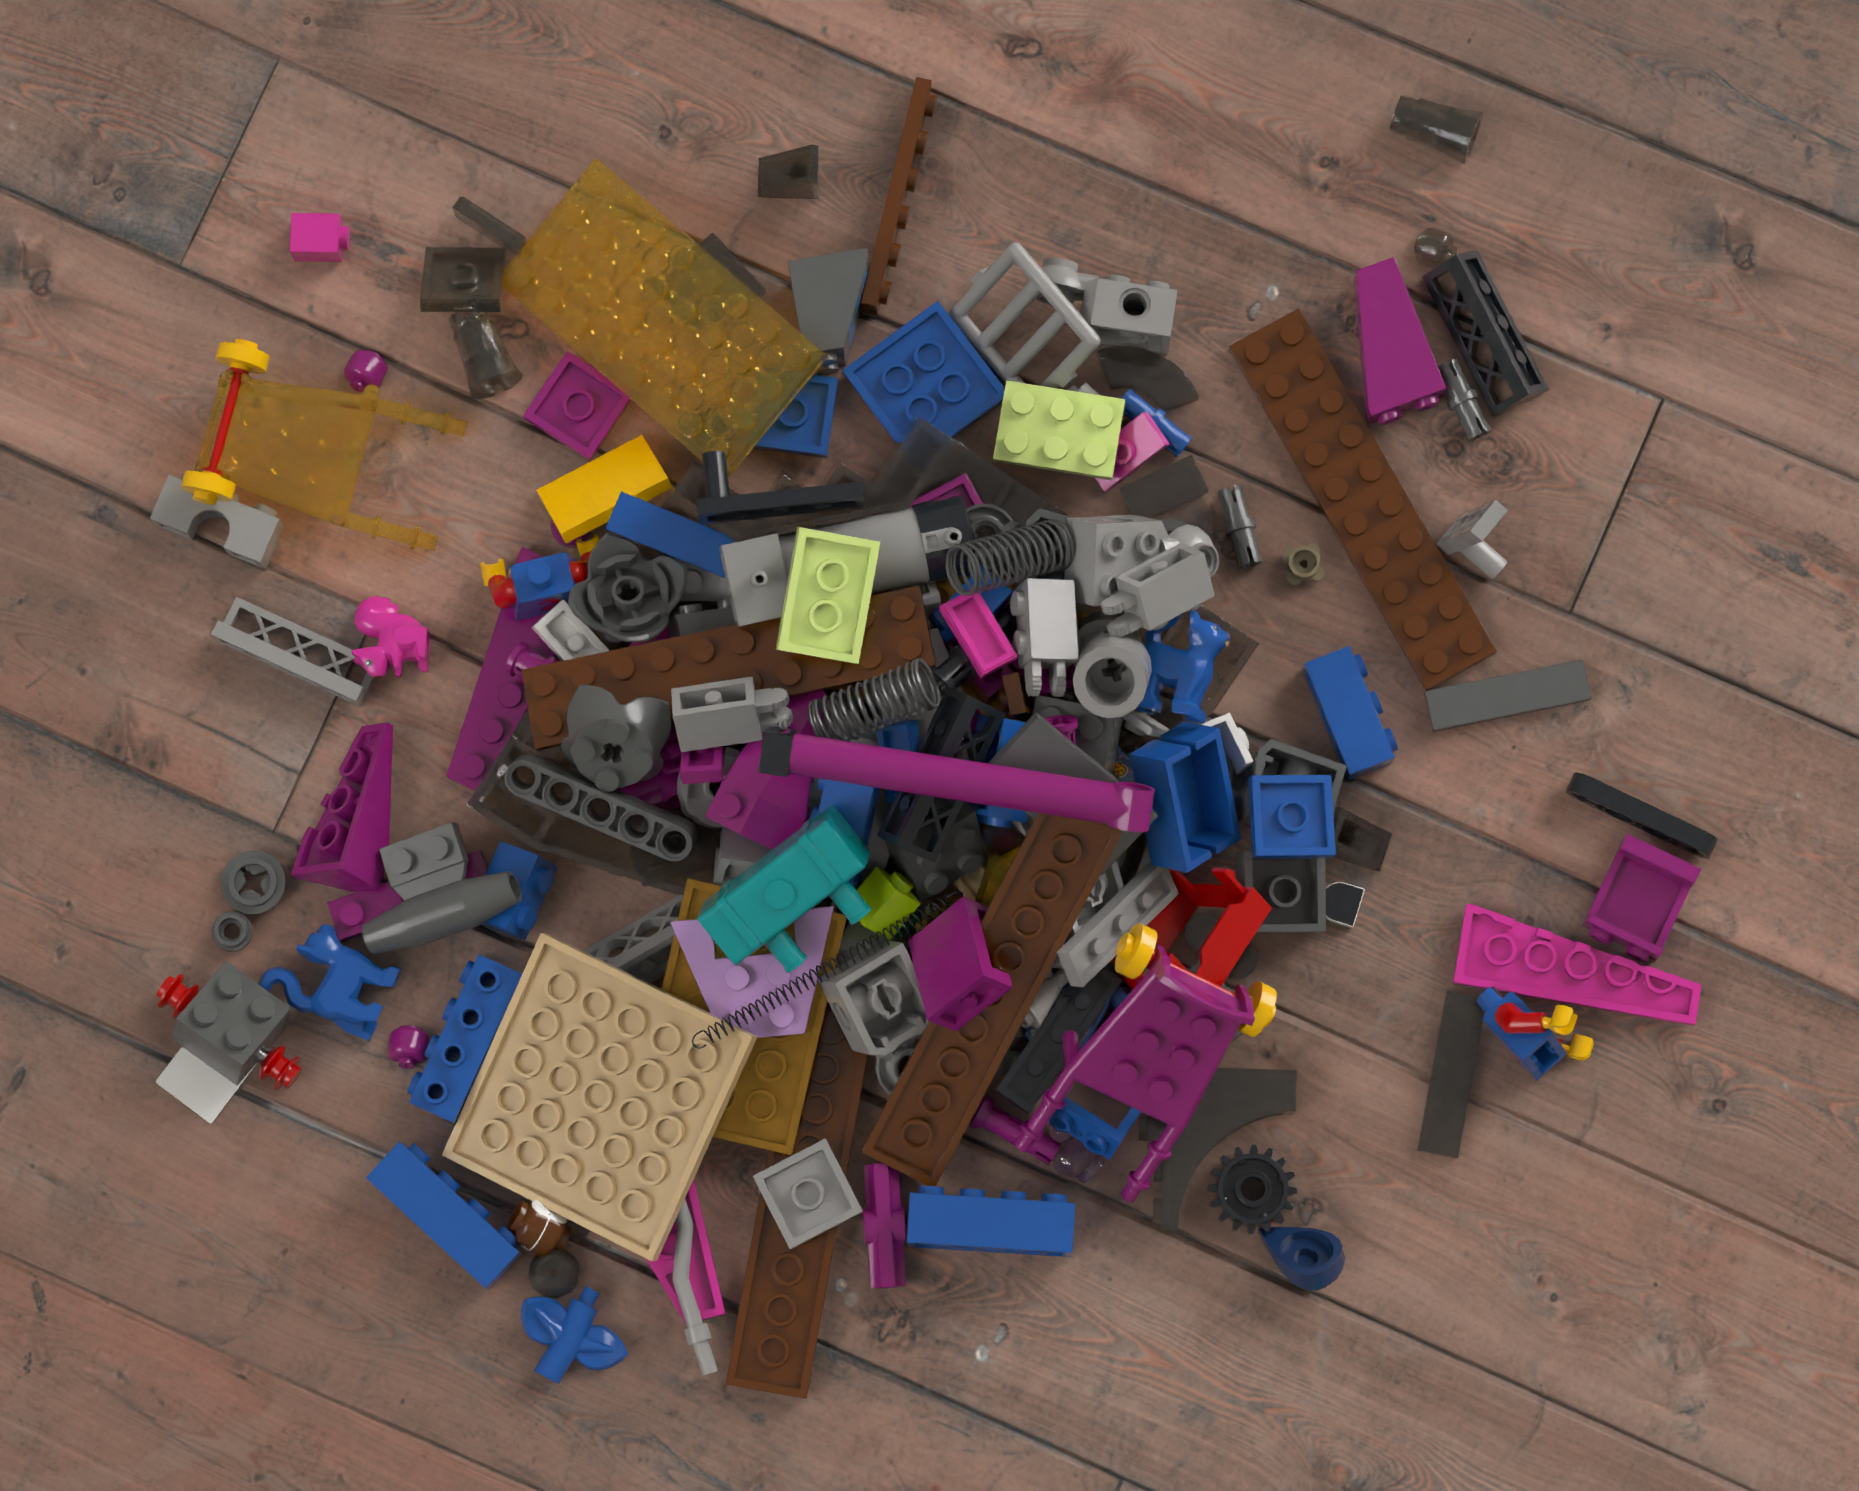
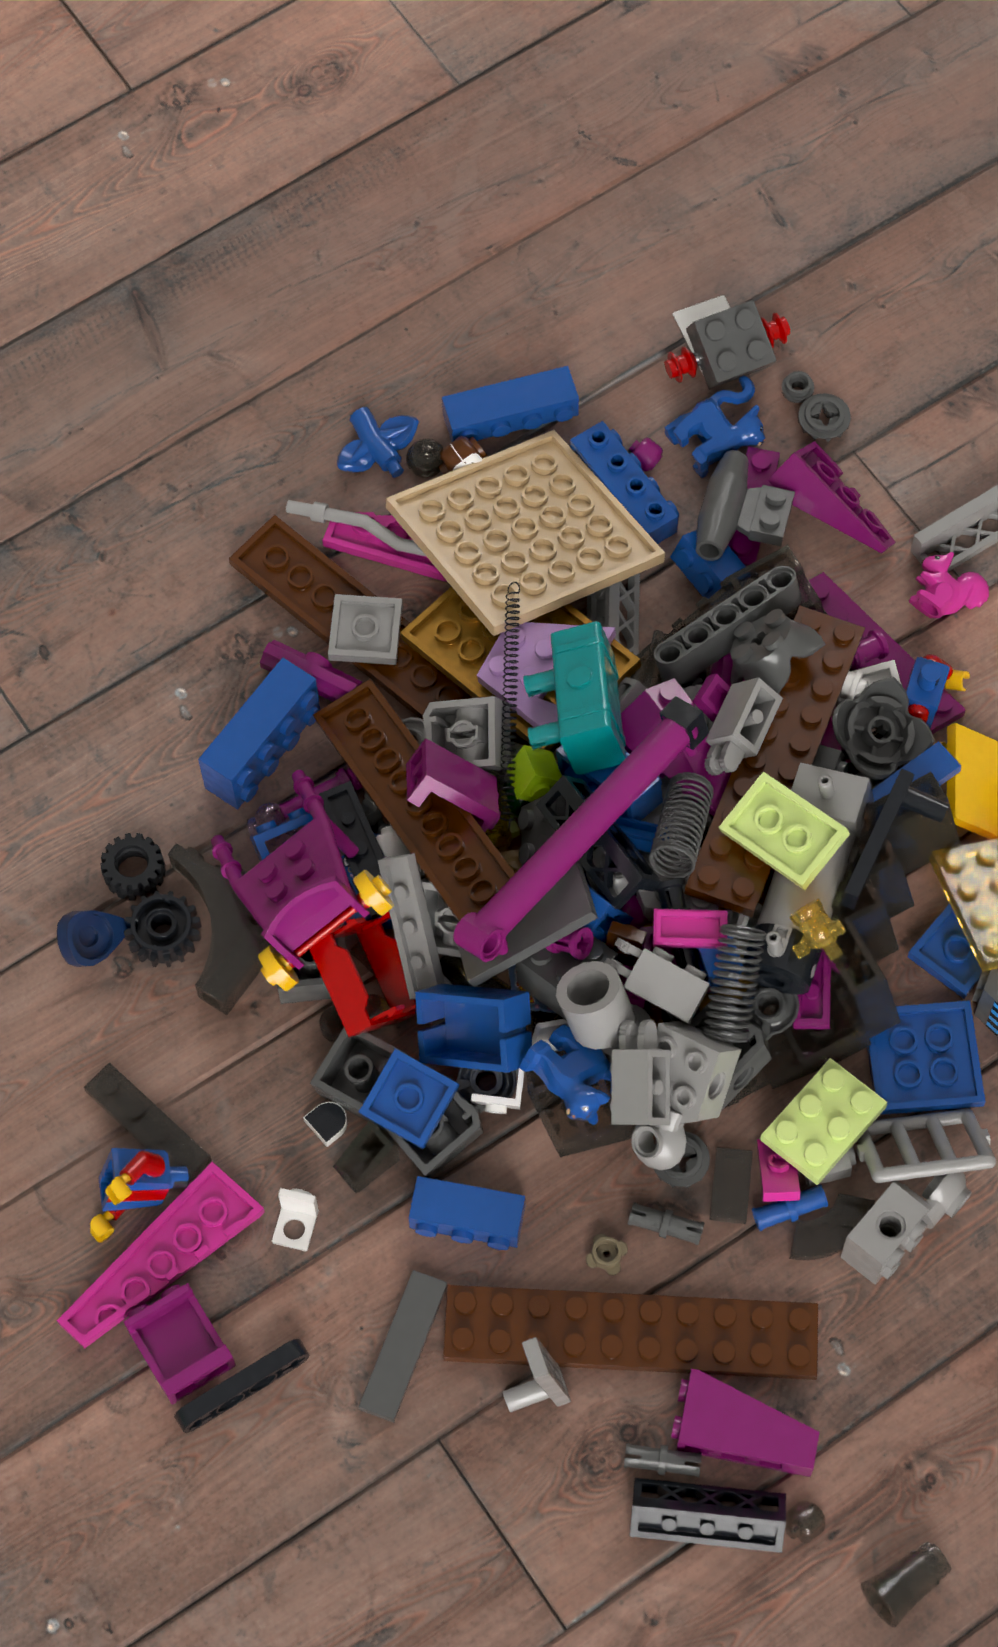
camera: 120 degrees right, 15 degrees down
none -> black tyre [100,833,166,901]
none -> white bracket [272,1188,319,1251]
none -> clear yellow piece [789,898,846,961]
none -> white plate [840,670,868,700]

